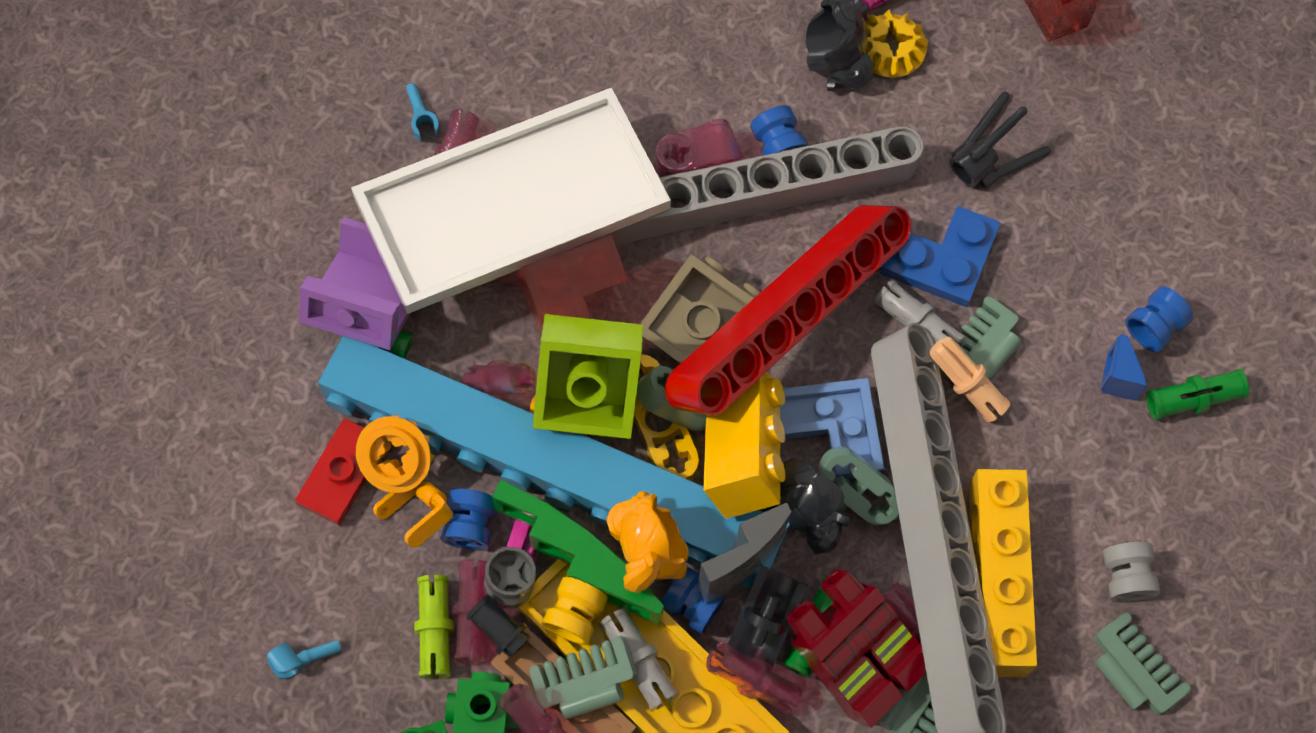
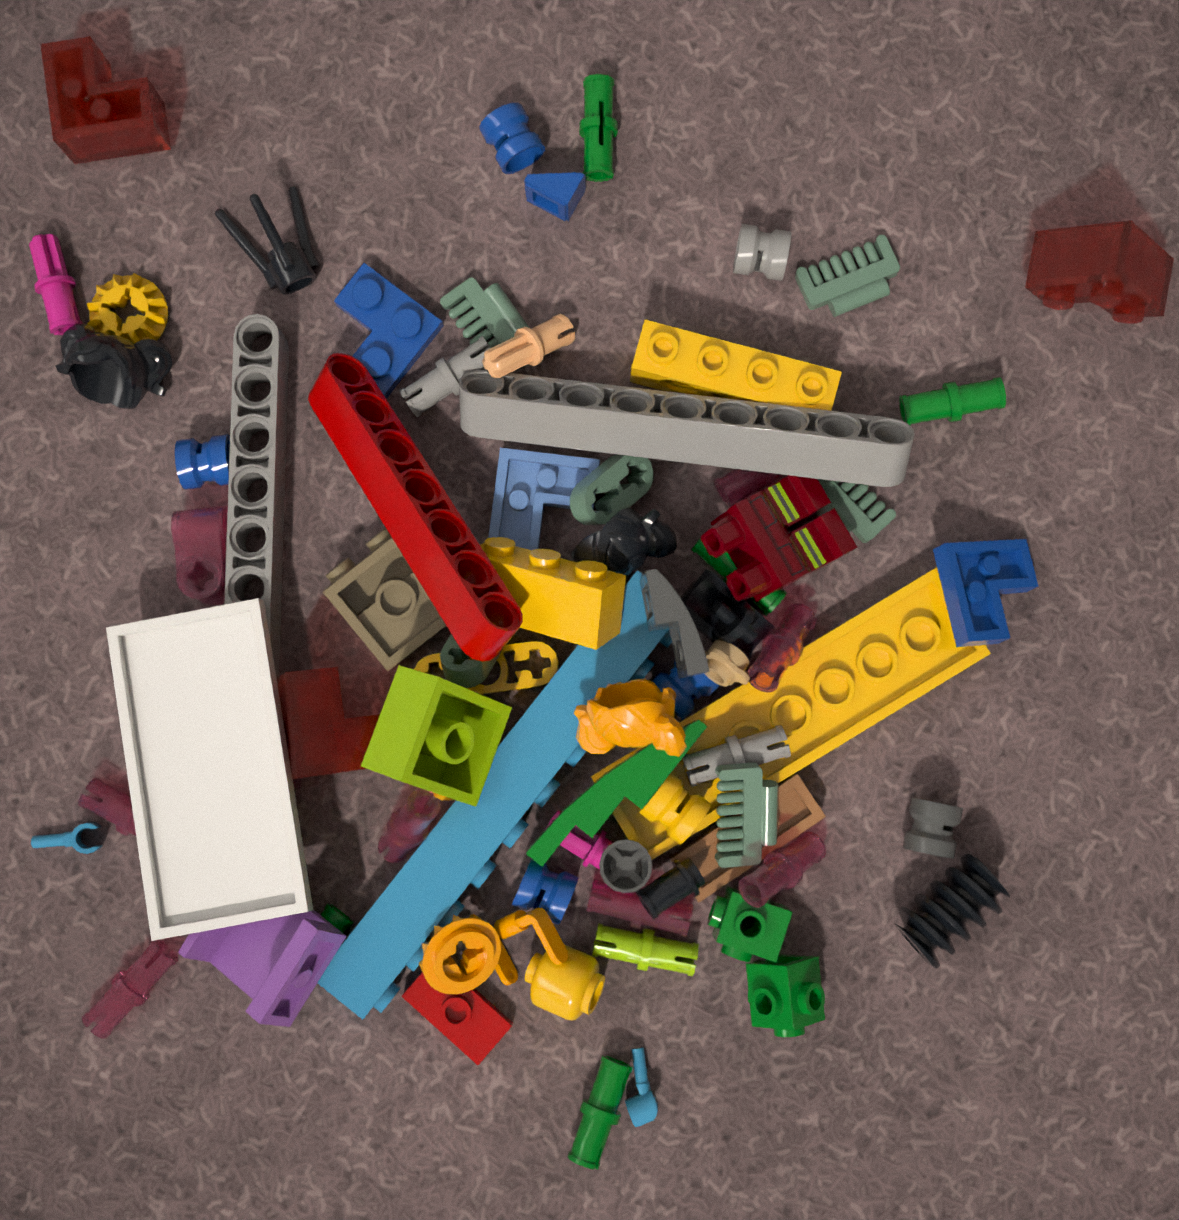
camera: 75 degrees left, 15 degrees up
none -> clear pink pin [82,940,179,1039]
none -> yellow head [525,944,605,1021]
none -> green pin [567,1055,633,1170]
none -> tan plate [704,640,750,687]

